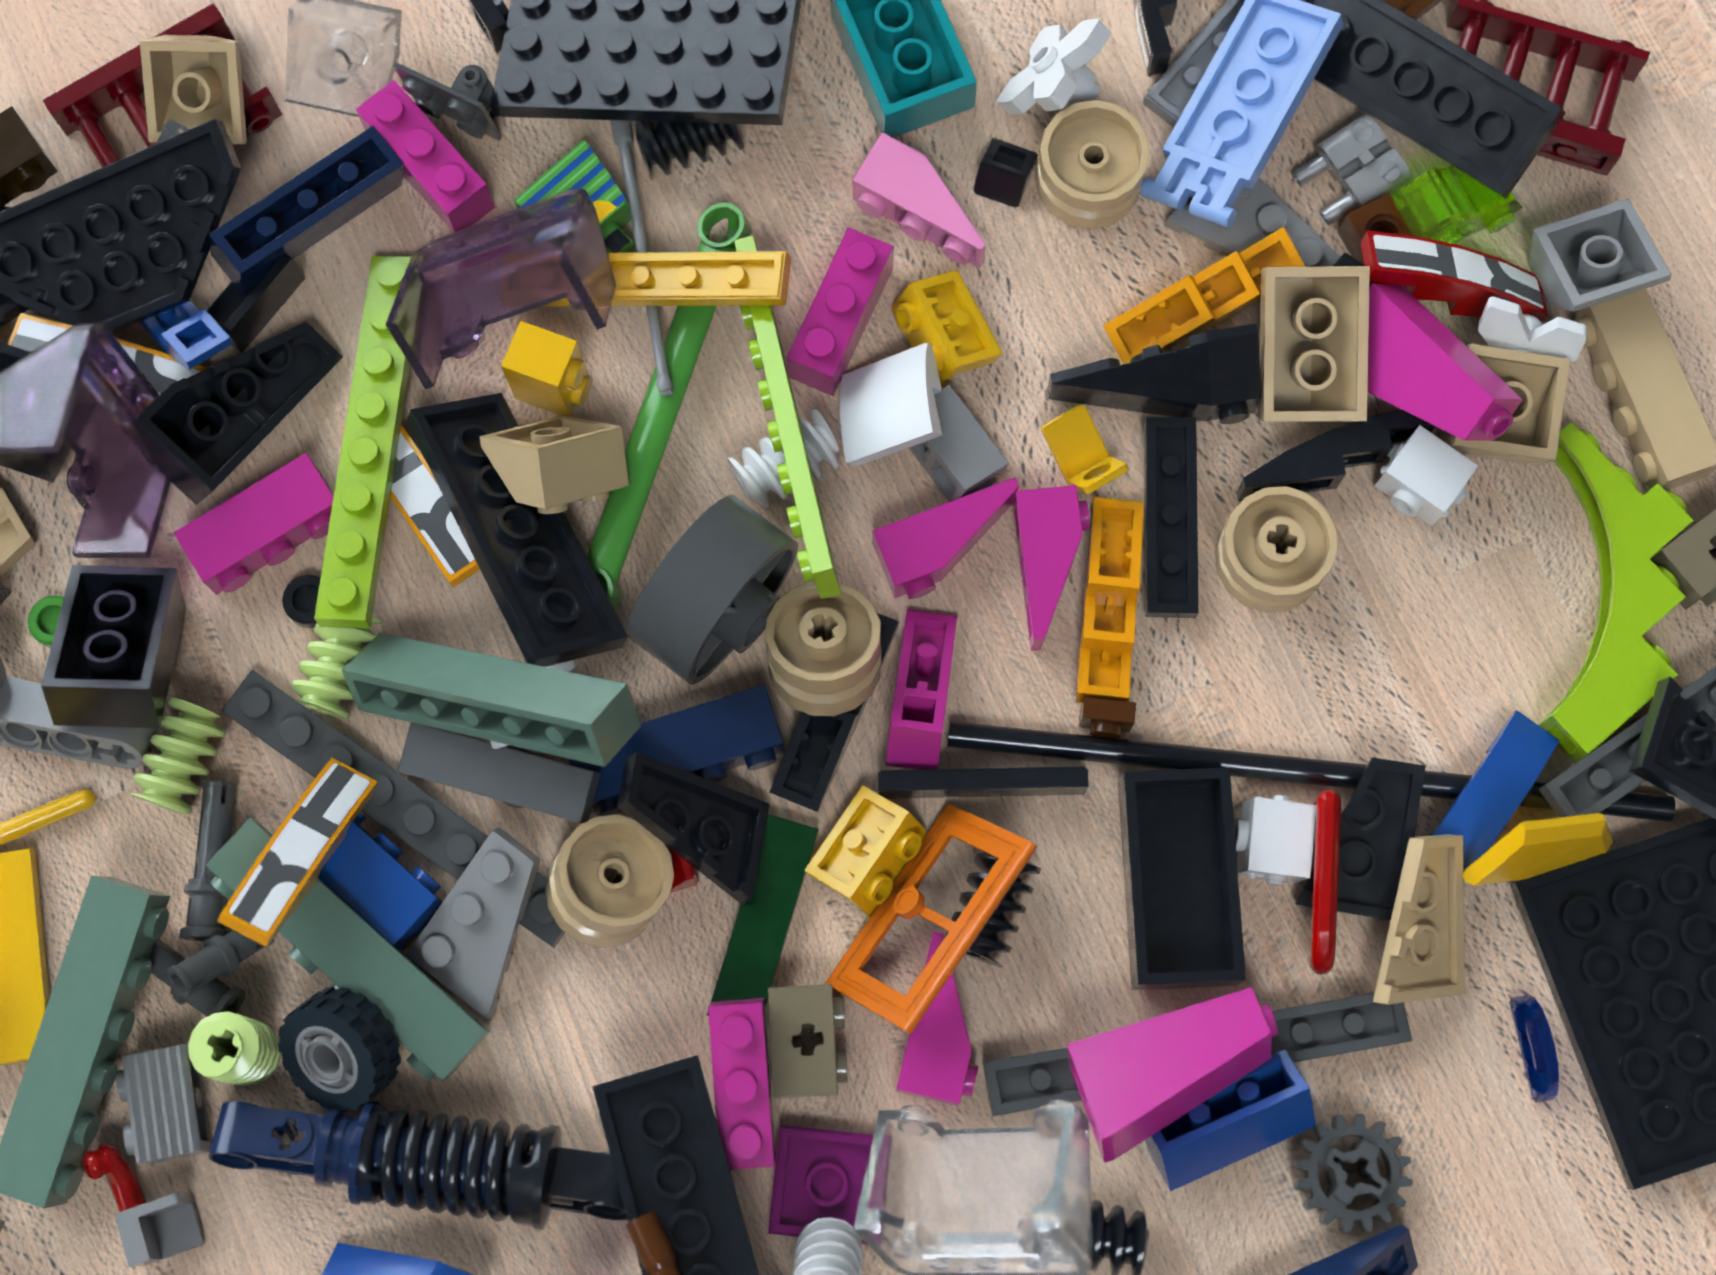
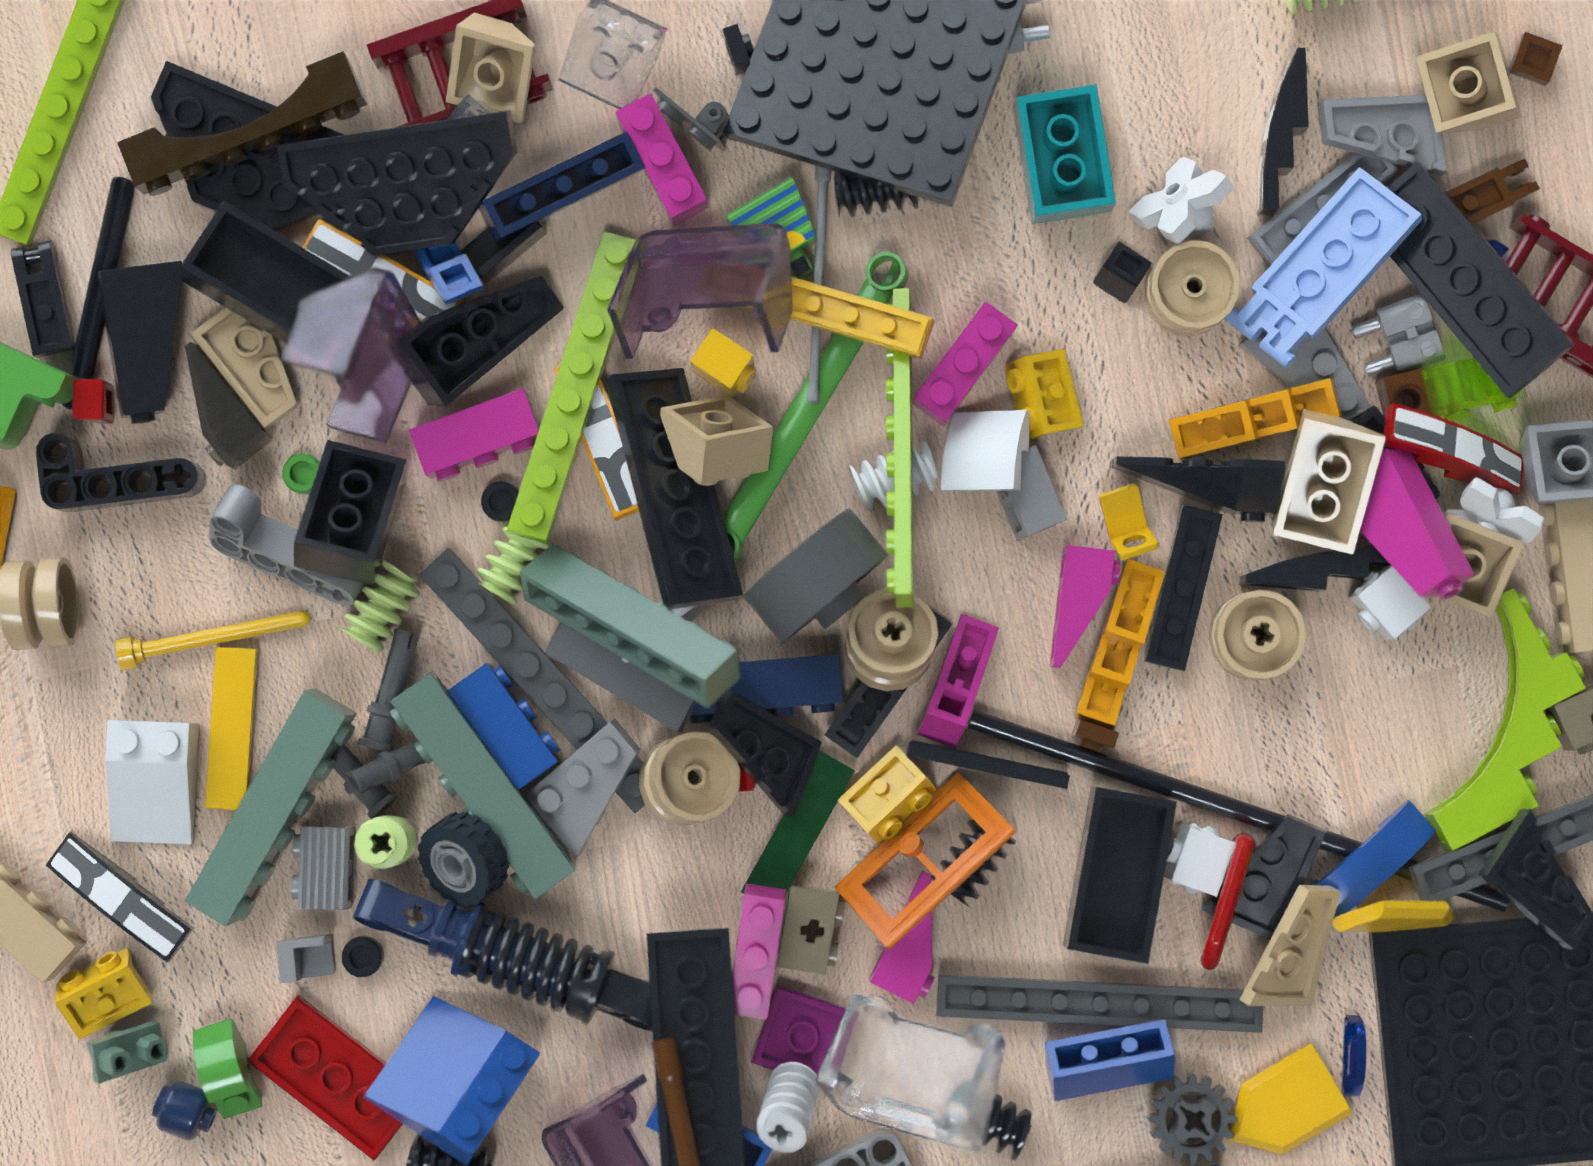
camera: 10 degrees right, 10 degrees up
red arm [83,1143,147,1212] -> none
slope [217,757,378,947] -> none
bright pink slope [852,132,985,268] -> none
dark pink slope [872,478,1019,599] -> none
dark pink slope [1067,987,1278,1163] -> none
none -> black tile [342,936,384,977]
none -> yellow tile [1227,1043,1352,1155]

